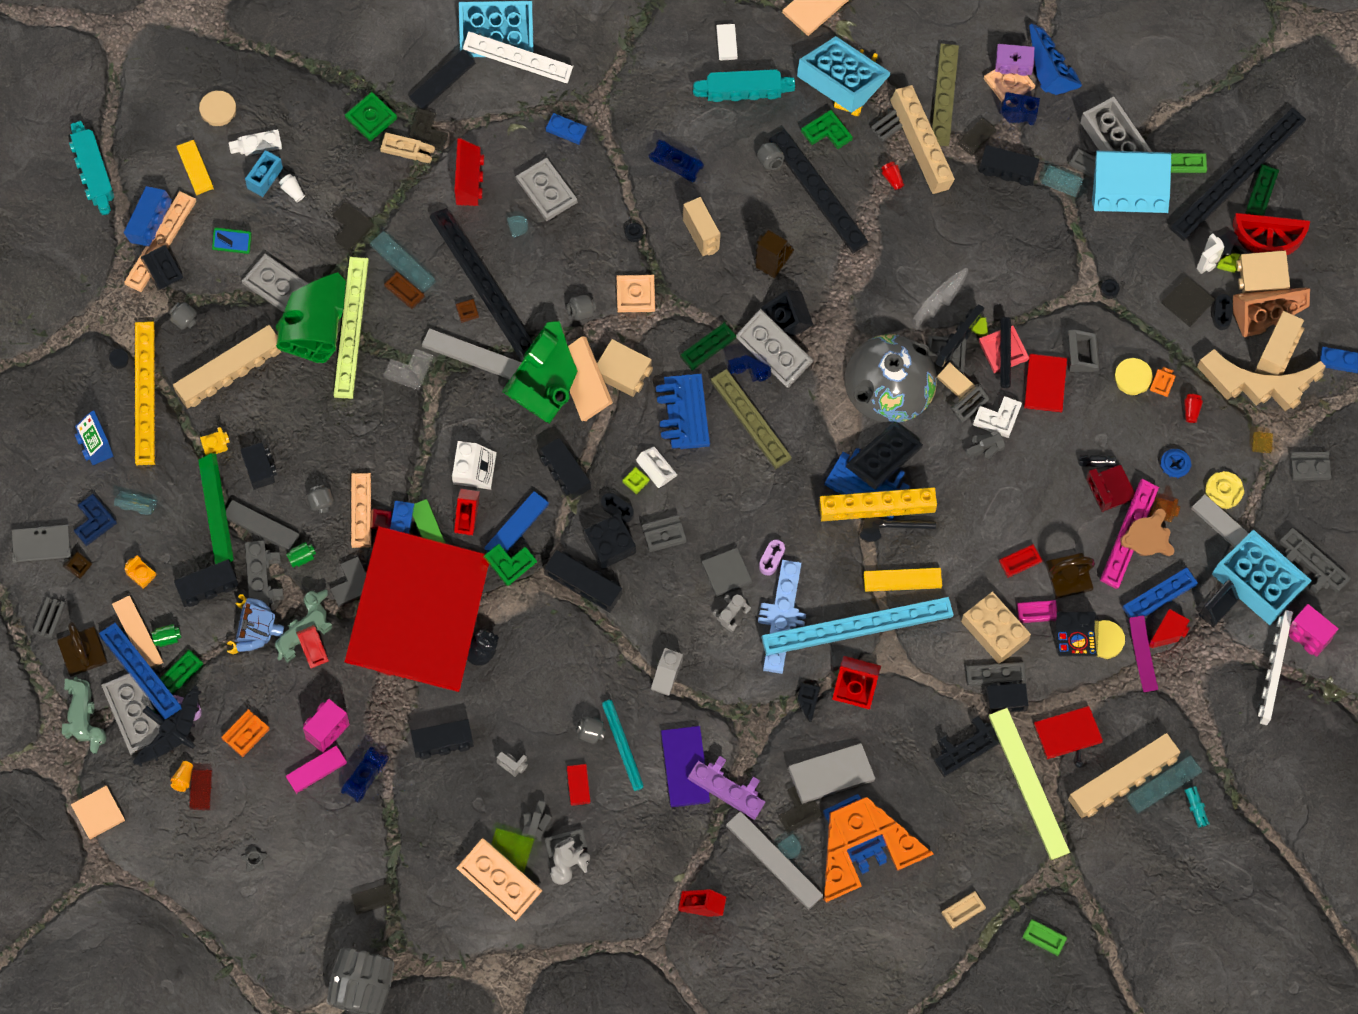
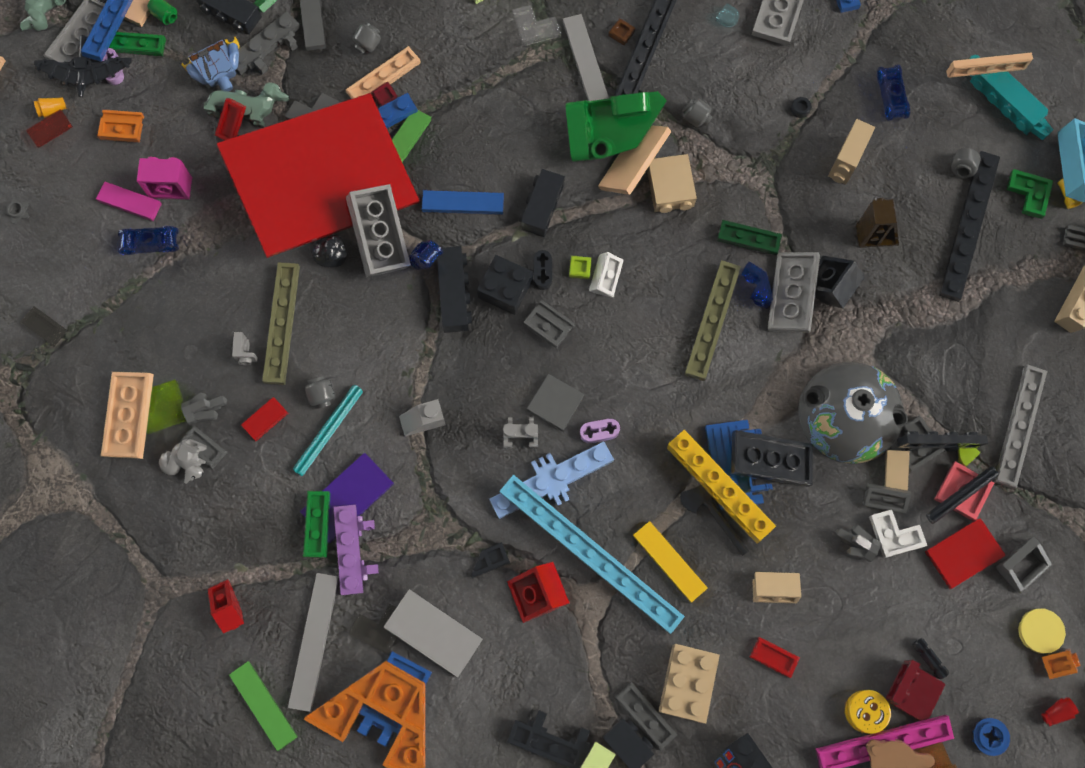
camera: 55 degrees right, 5 degrees up
green brick [286,542,316,568] -> none
black brick [411,719,474,759] -> none
white slope [452,441,496,489] -> none
red slope [454,489,480,535] -> none
green plate [483,544,537,586] -> none
light nougat tile [617,275,655,312] -> none
blue hinge [656,374,710,449] -> none
white tile [716,24,738,60] -> none
clear light blue tile [777,834,801,859] -> none
red cone [881,161,904,190] -> none
clear slope [912,268,968,329] -> none
dark pink tile [1017,600,1057,623] -> none
dark brown tile [1045,553,1095,599] -> none
none -> bright green tile [229,661,298,751]
none -> olive plate [262,262,300,385]
none -> green tile [303,491,330,558]
none -> light grey brick [346,184,411,277]
none -> clear blue piece [408,240,443,270]
none -> tan hinge [752,572,801,603]
none -> yellow head [845,690,891,734]
none -> light nougat tile [946,53,1033,78]
none -> light grey tile [993,364,1047,489]

